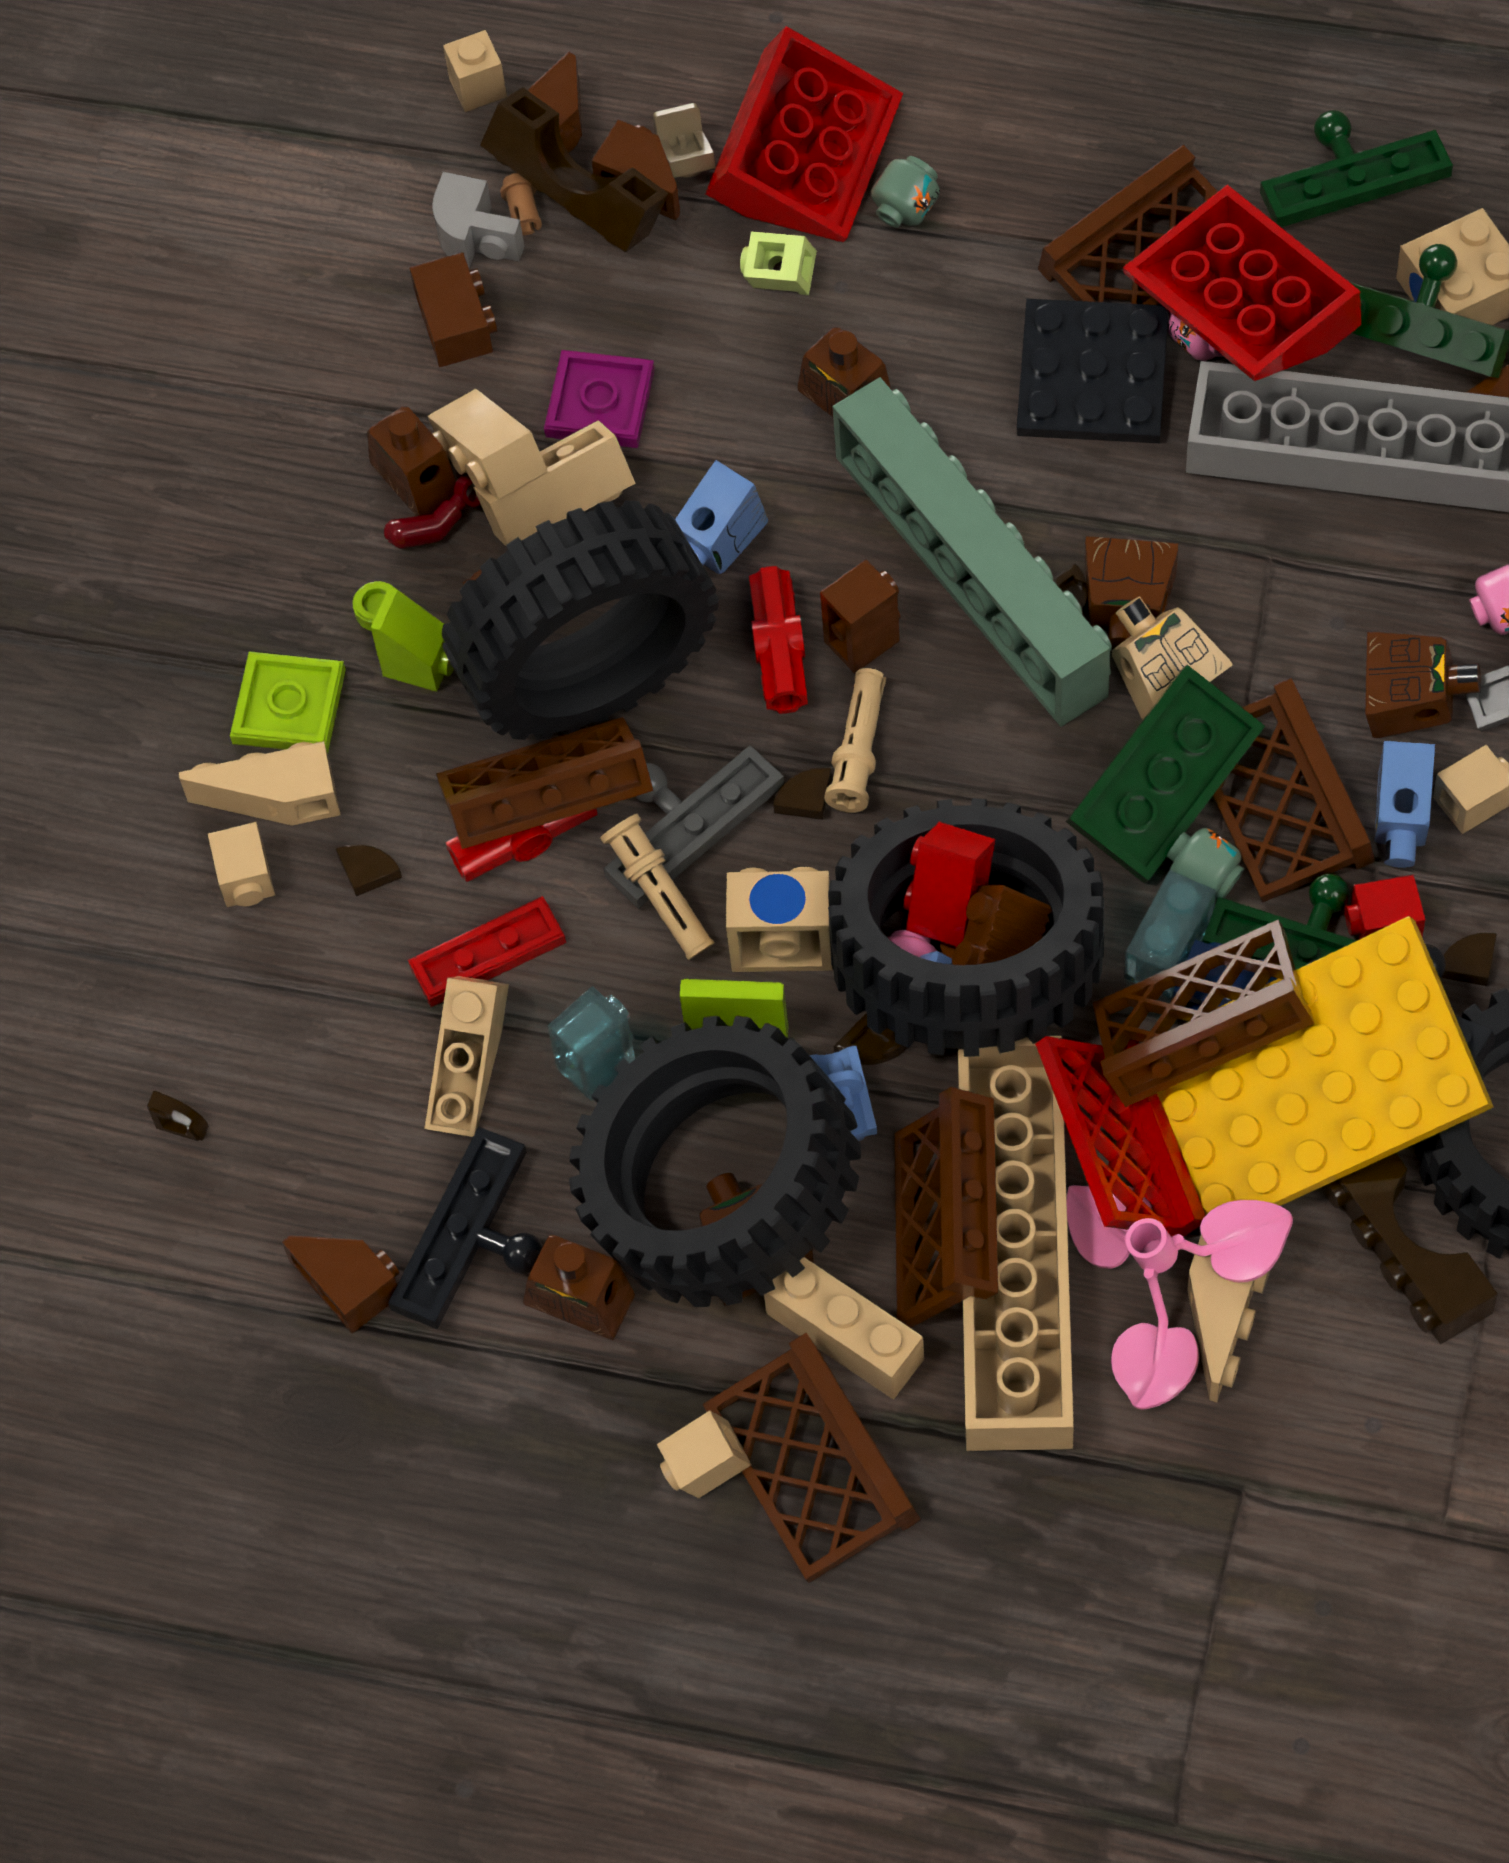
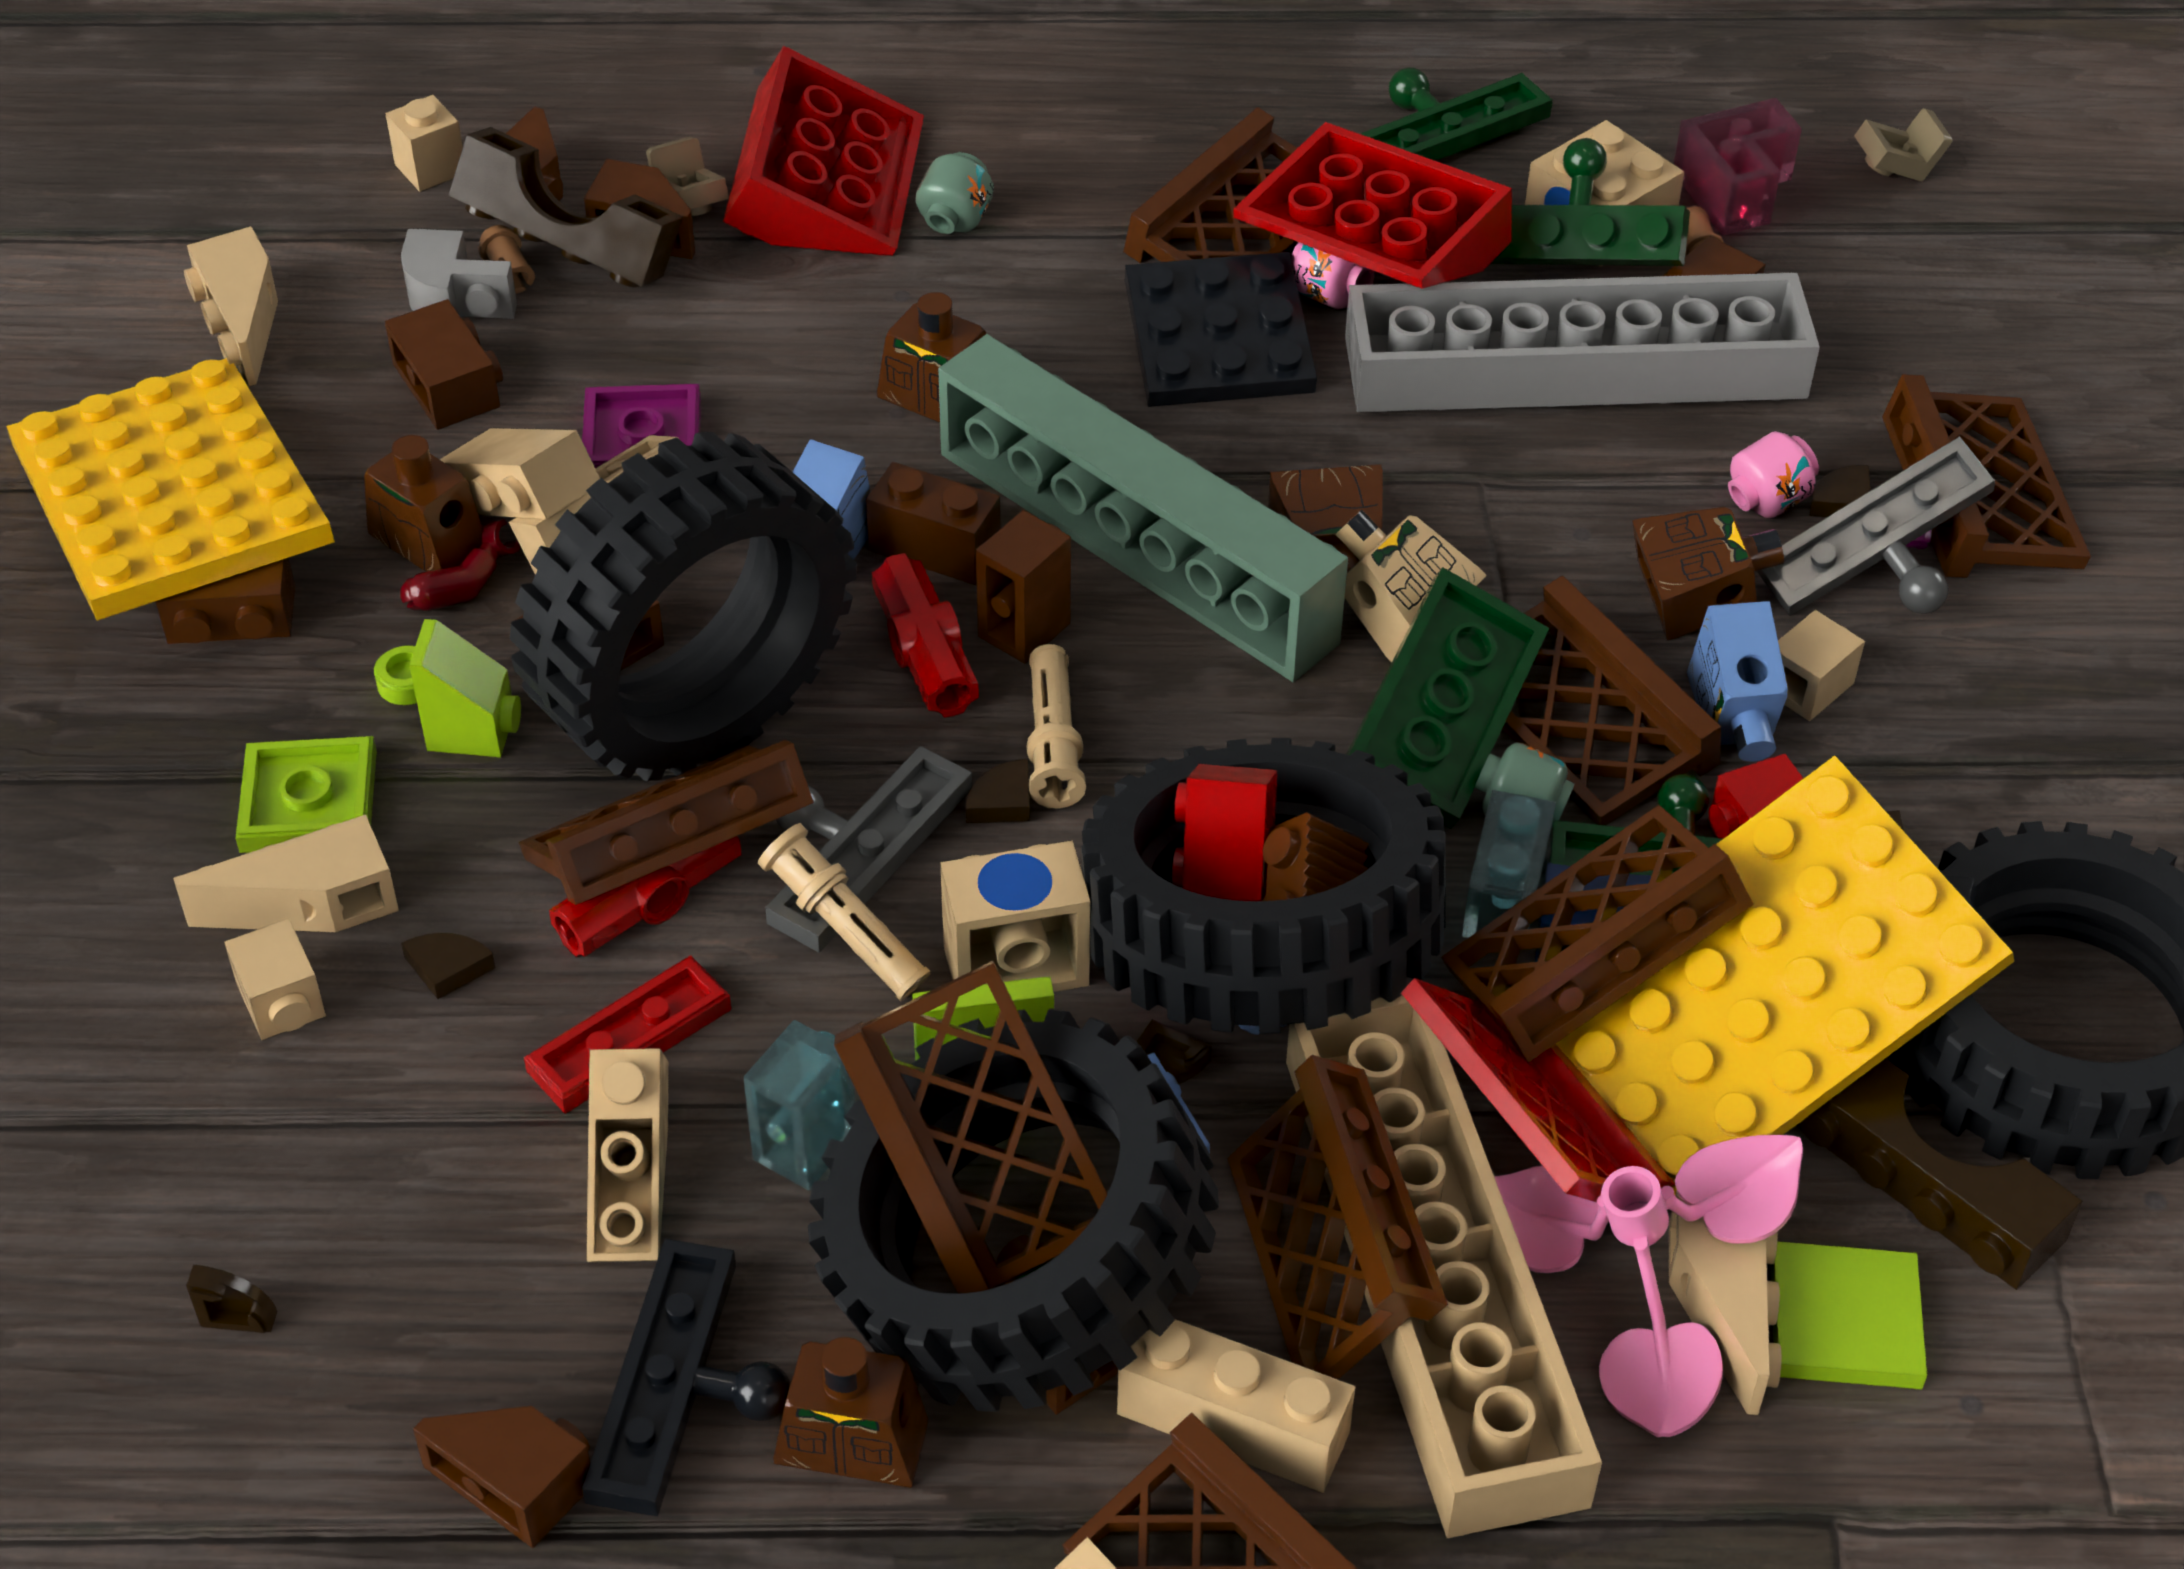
camera: 20 degrees left, 15 degrees down
yellowish green brick [740,231,817,295] -> none
none -> yellow plate [6,358,335,621]
none -> reddish brown brick [156,558,295,644]
none -> tan slope [184,226,278,387]
none -> reddish brown fence [834,961,1108,1294]
none -> reddish brown brick [866,461,1001,585]
none -> lime tile [1770,1241,1927,1390]

